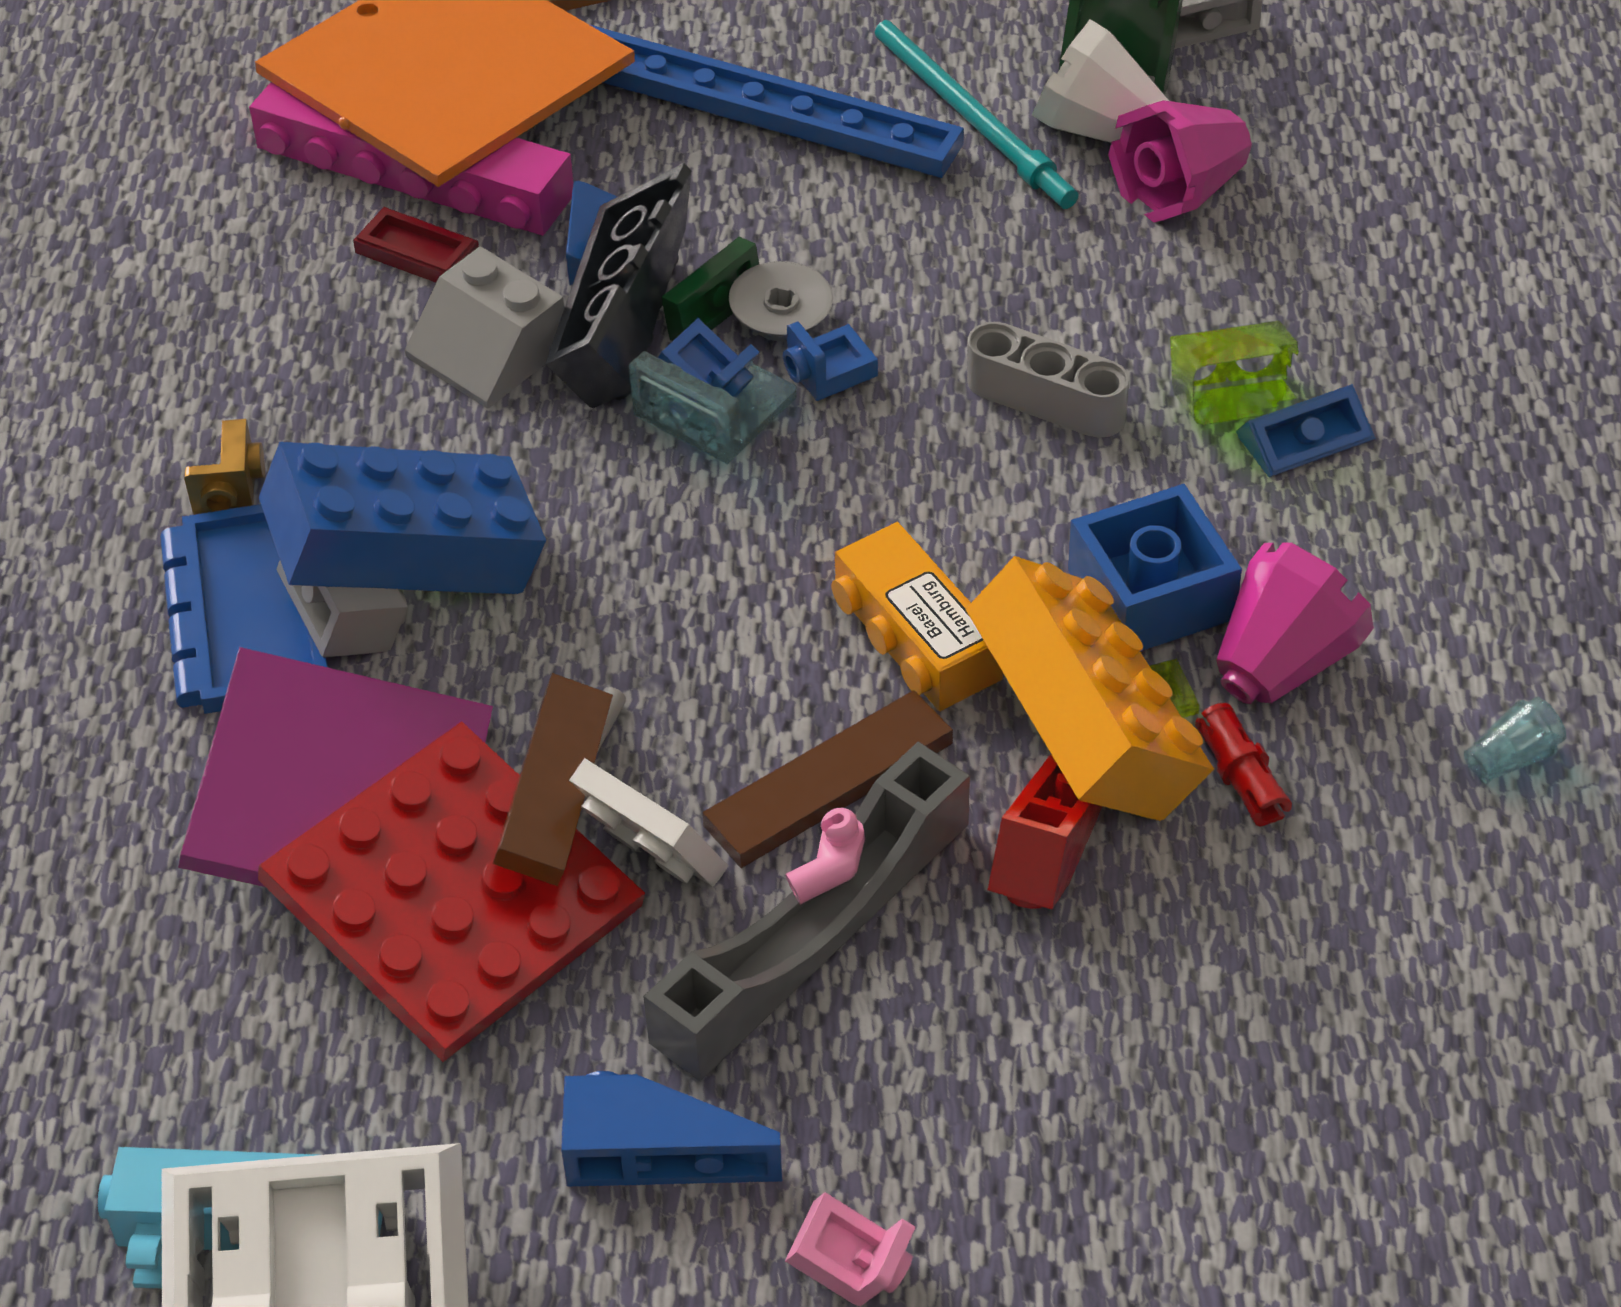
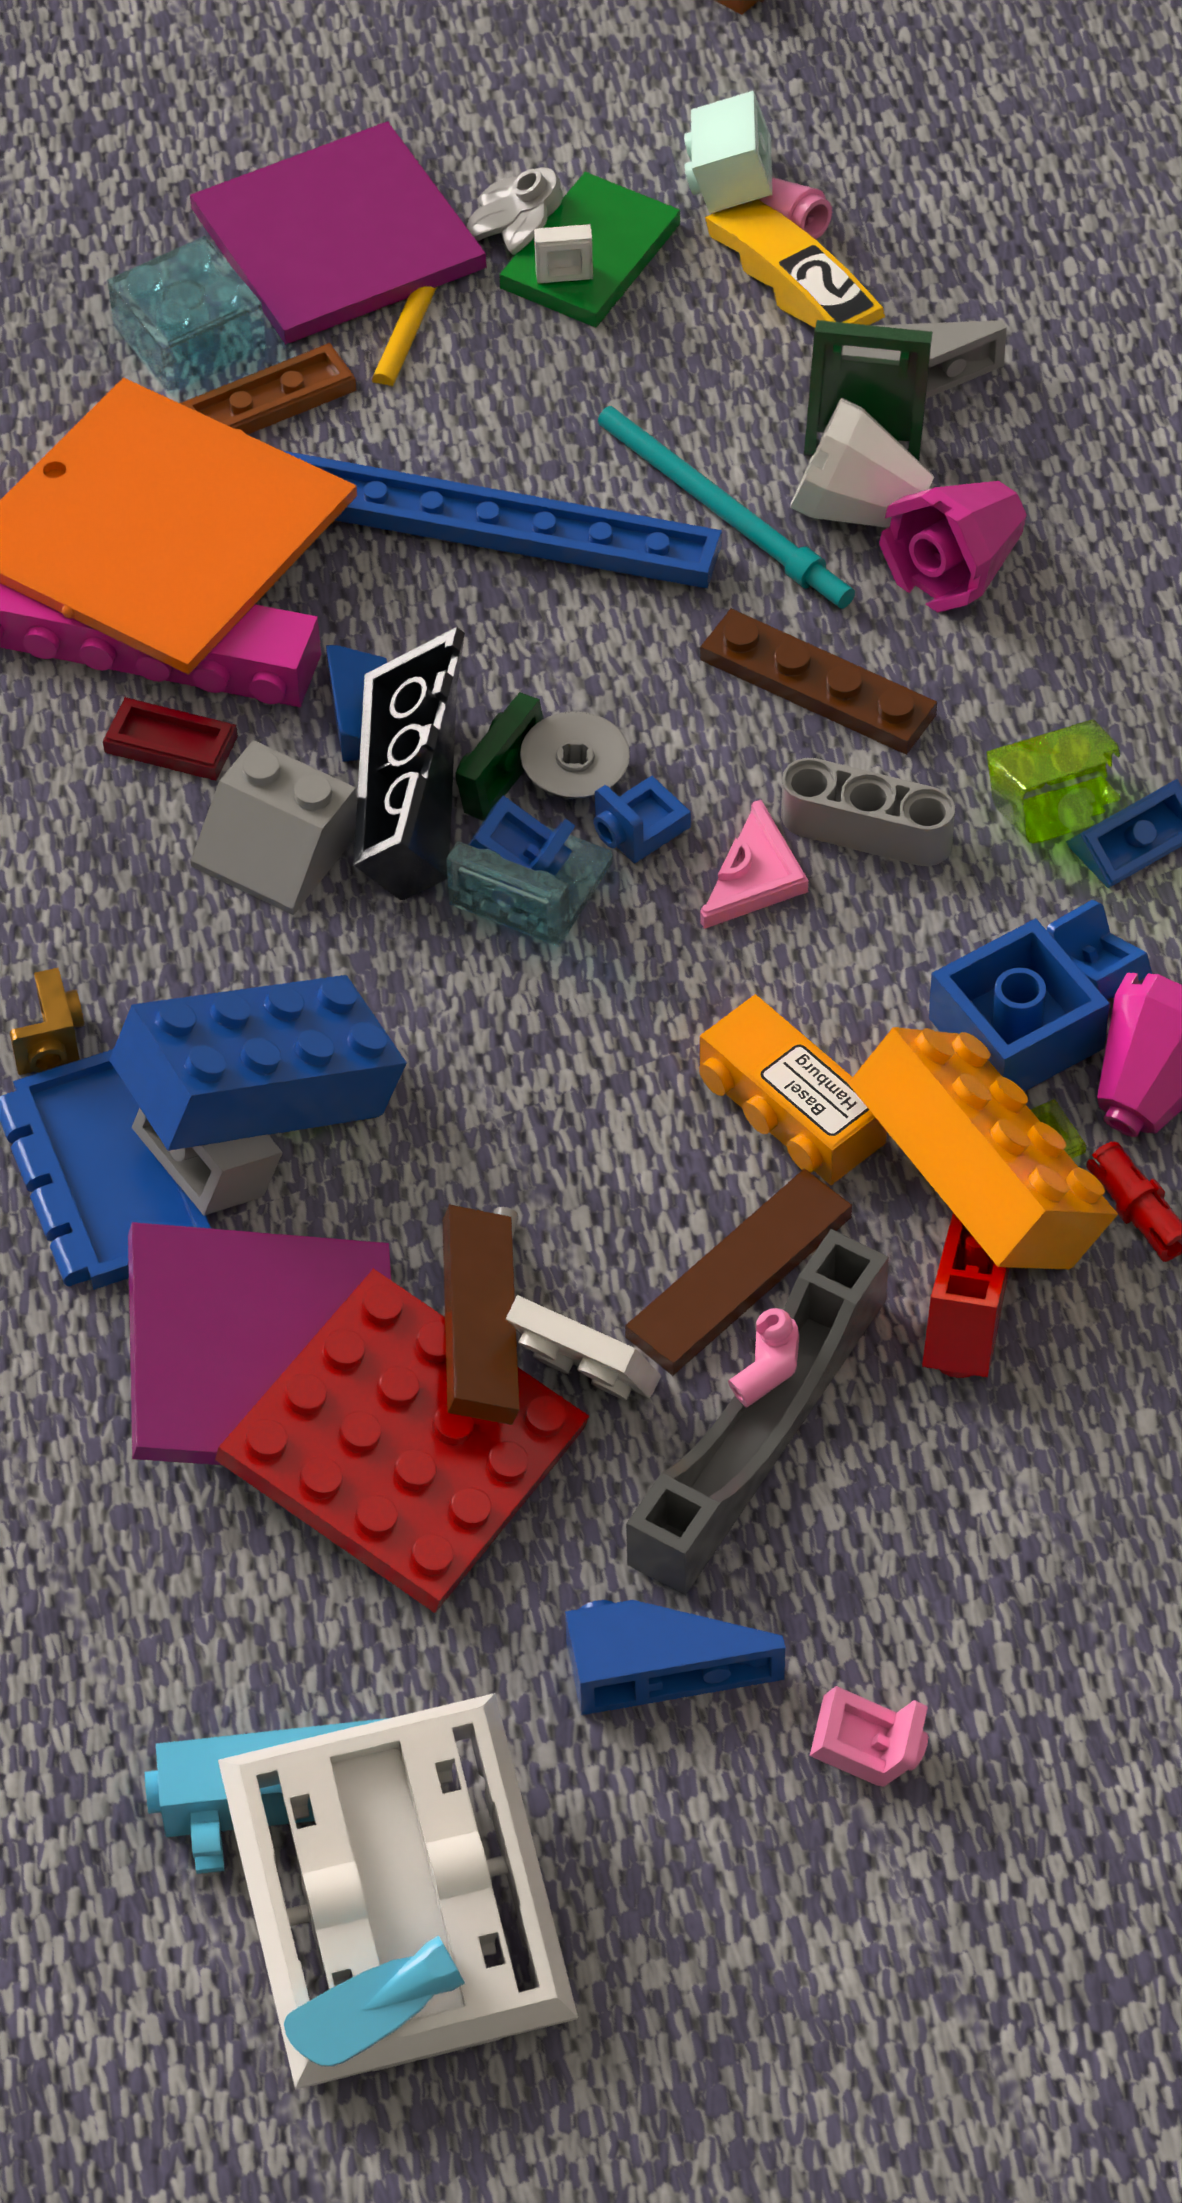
camera: 10 degrees left, 5 degrees up
none -> reddish brown plate [700,608,937,755]
none -> bright pink tile [700,800,809,929]
none -> blue bracket [1047,900,1152,999]

